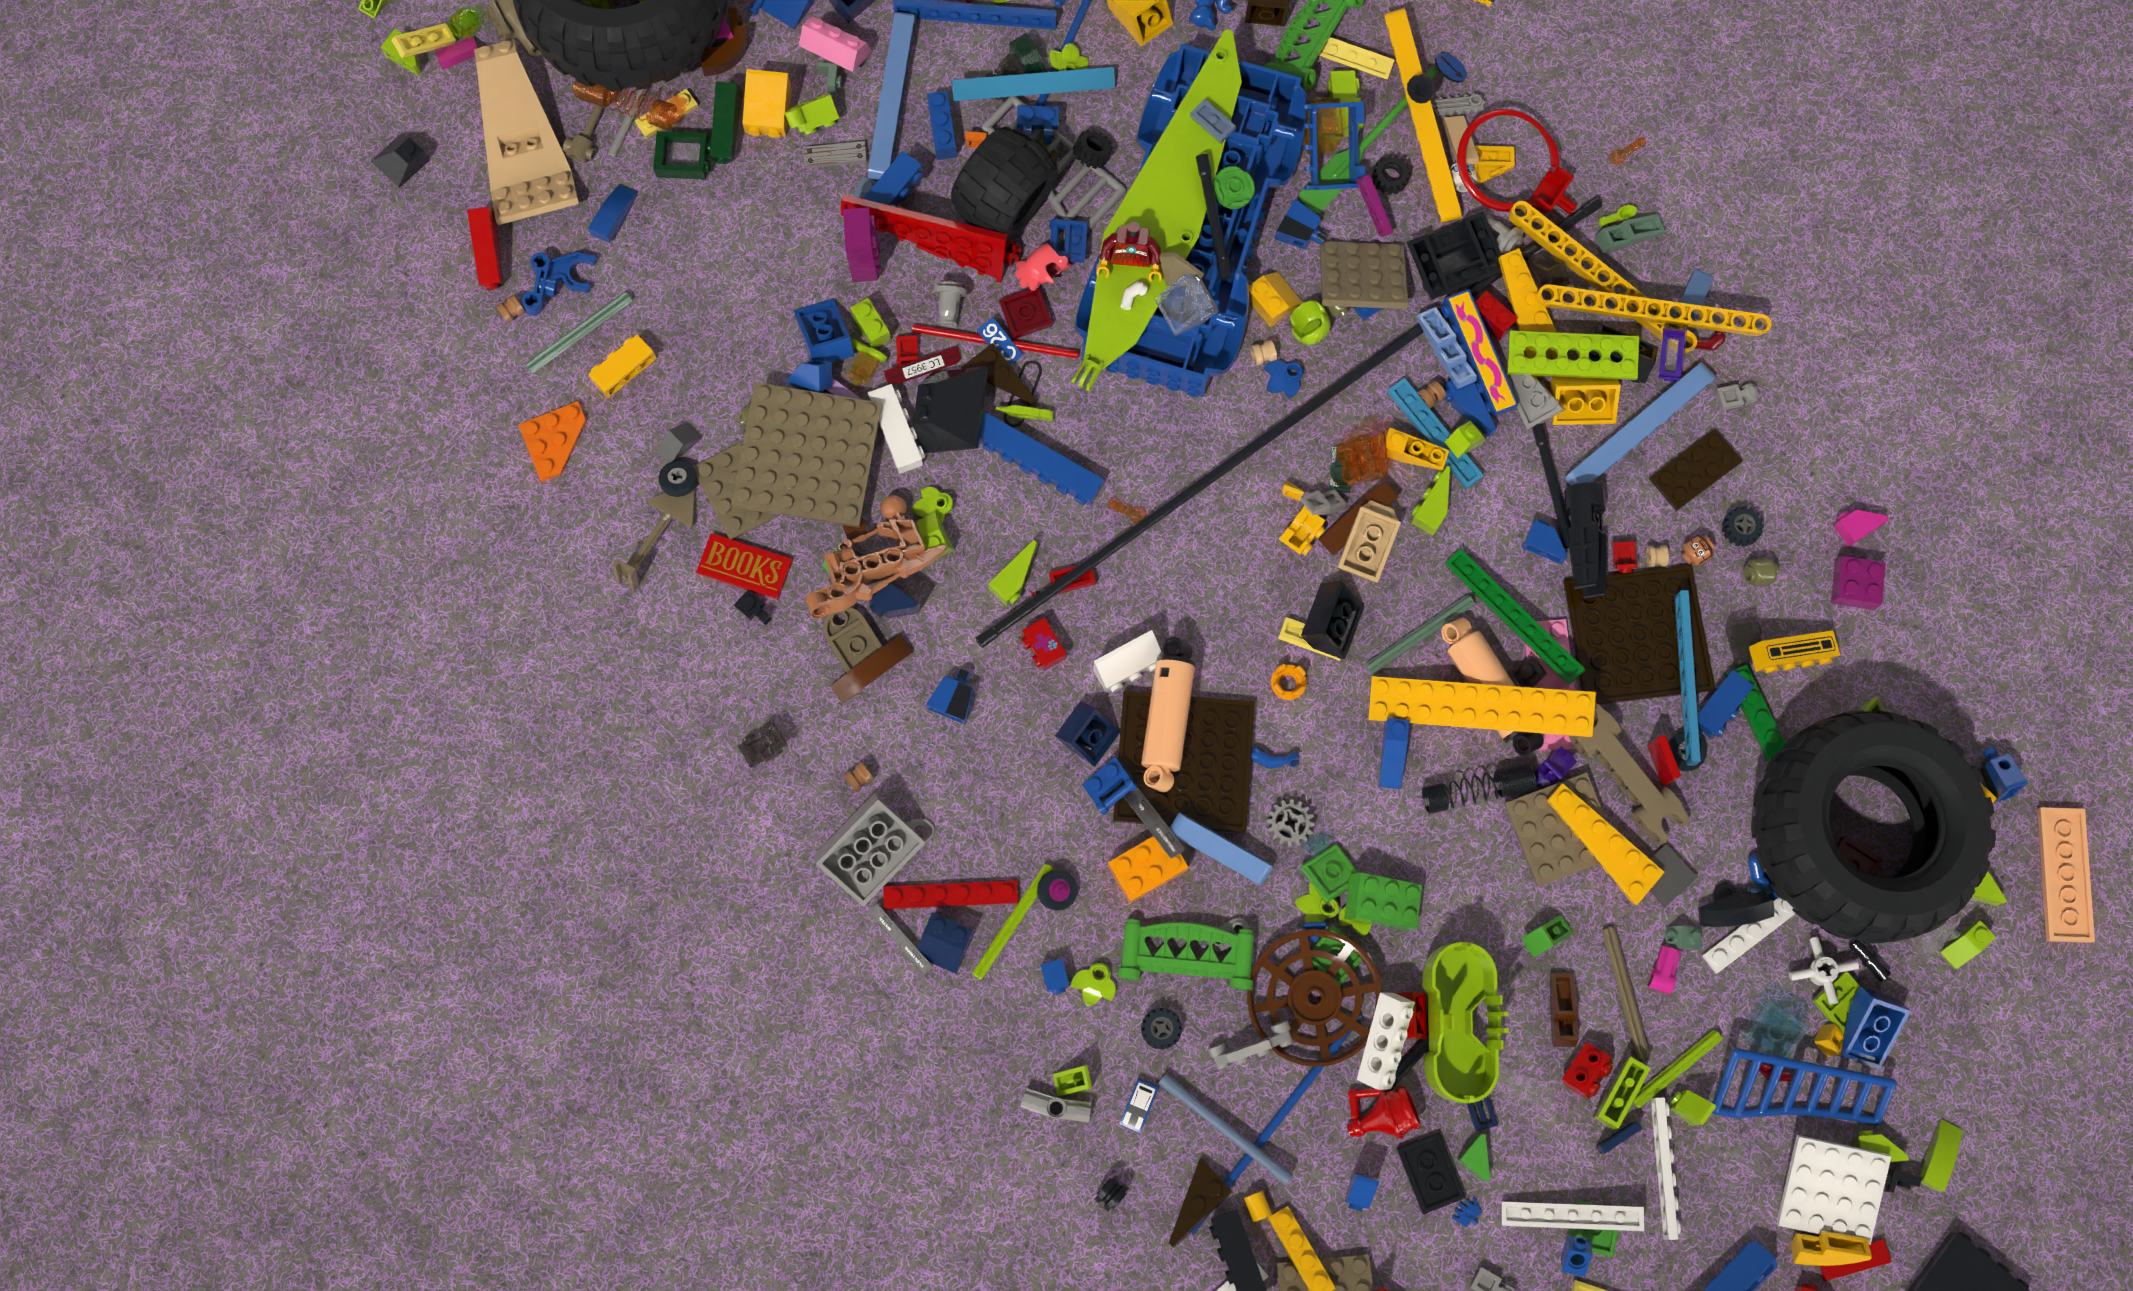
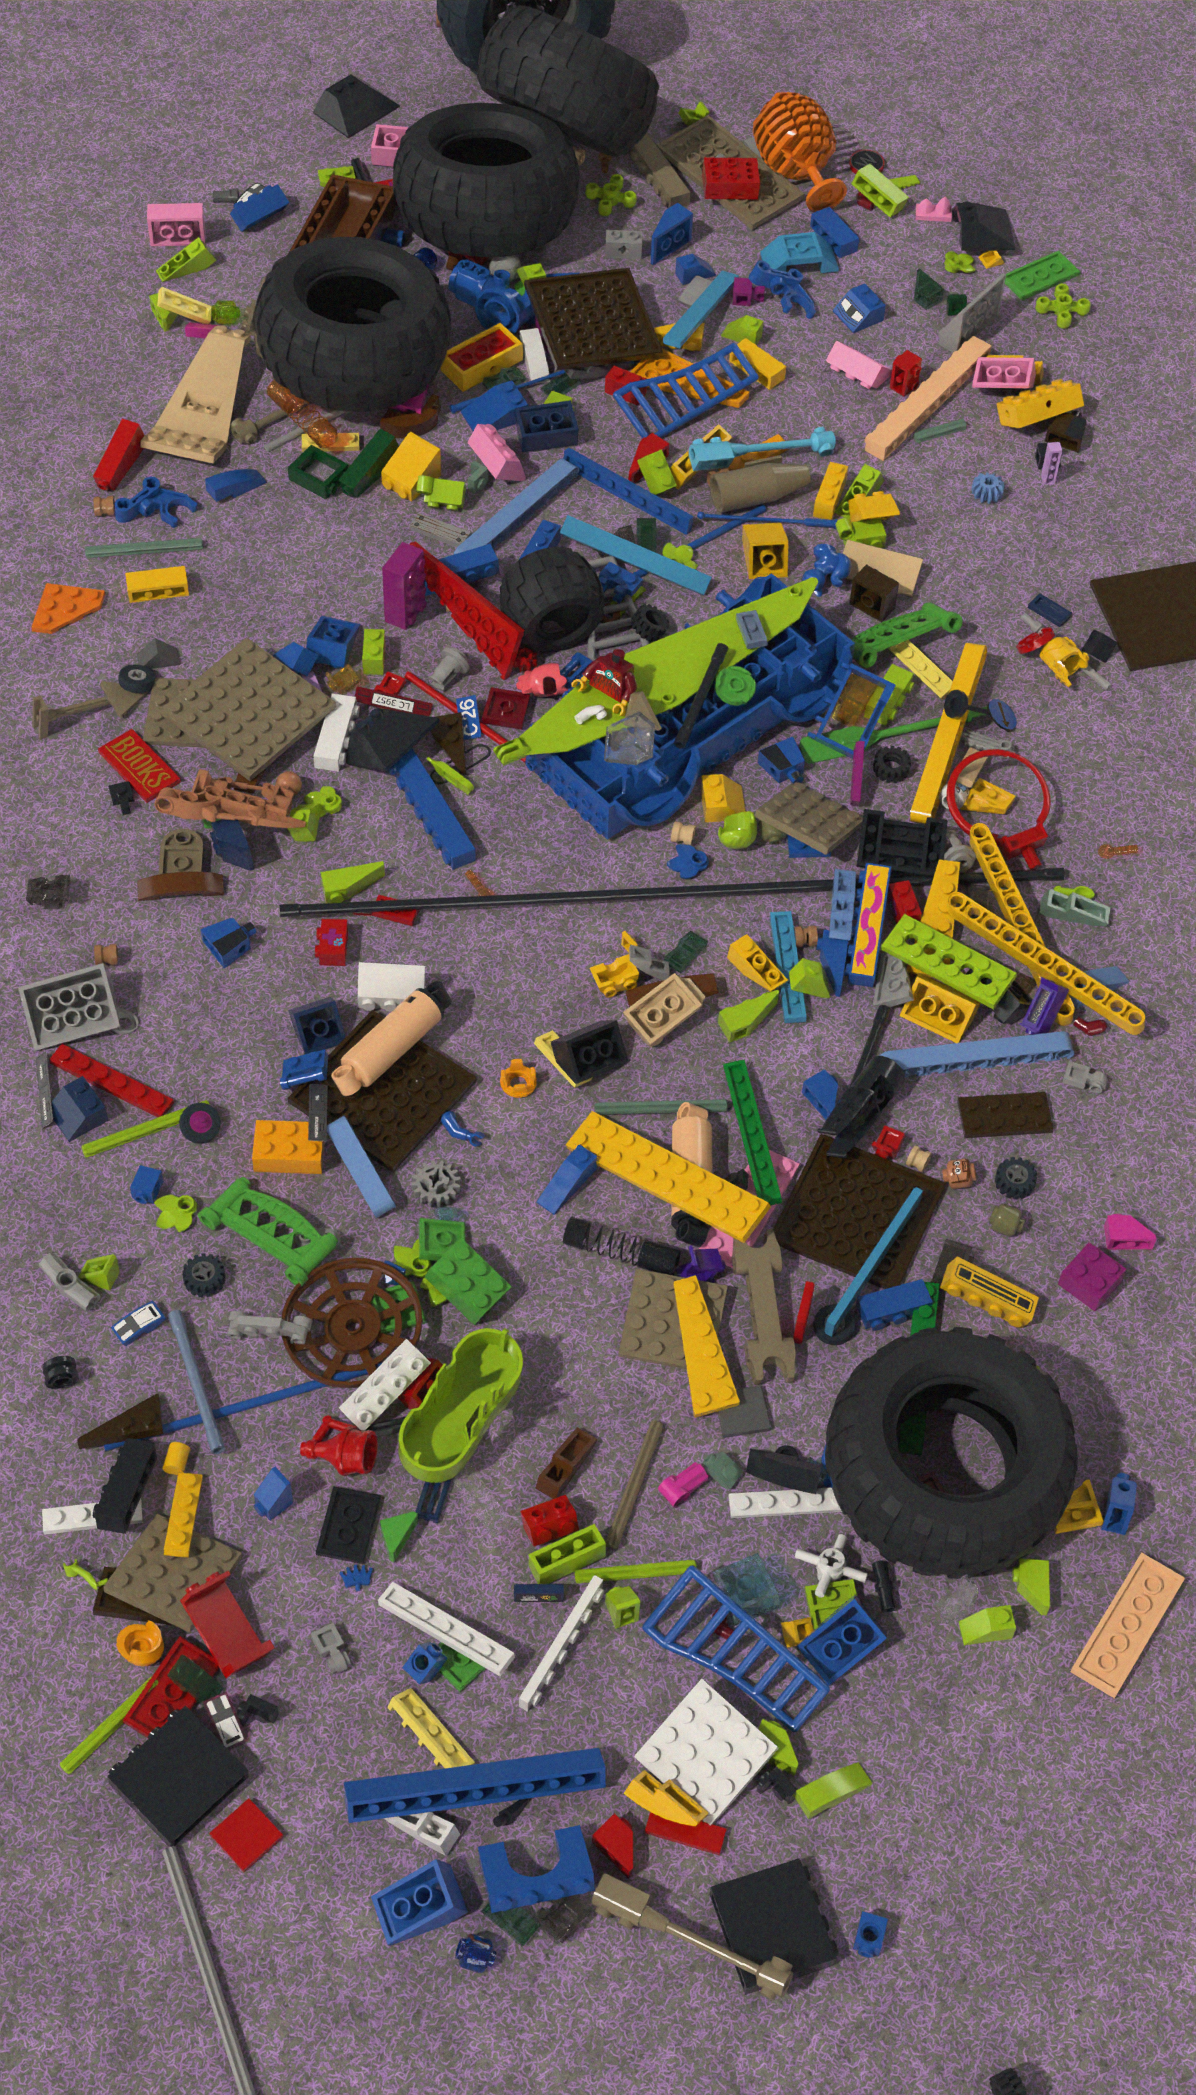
camera: 30 degrees right, 20 degrees down
black slope [371,134,430,188] -> none
lime piece [851,339,888,362] -> none
clear orange piece [1336,432,1388,486] -> none
bright green slope [1522,914,1574,958] -> none
none -> blue brick [853,1911,888,1958]

